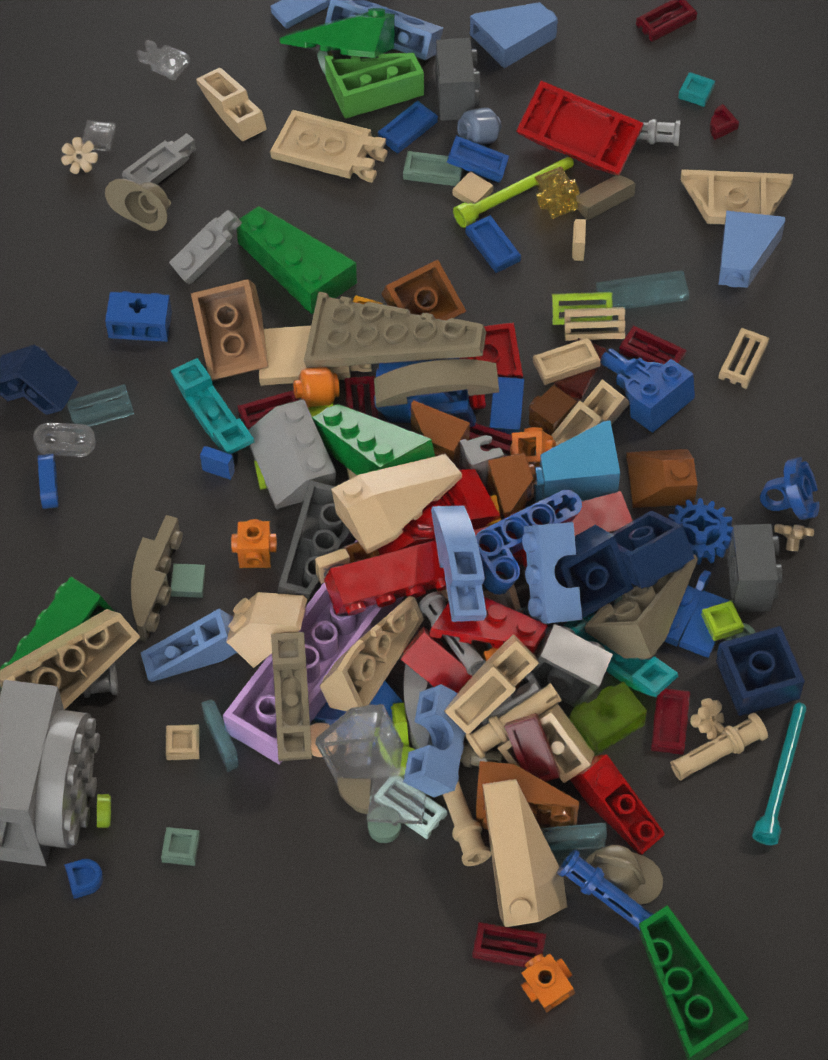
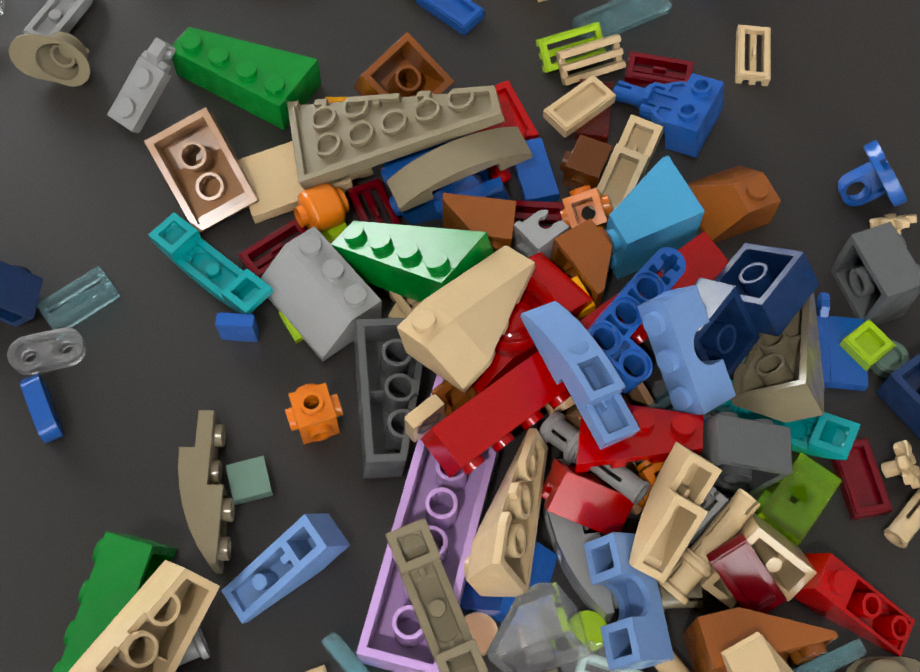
camera: 20 degrees left, 5 degrees up
blue brick [105,291,172,342] -> none
tan slope [226,592,308,668] -> none
lime tile [391,702,409,748] -> none
blue gear [668,498,733,565] -> none

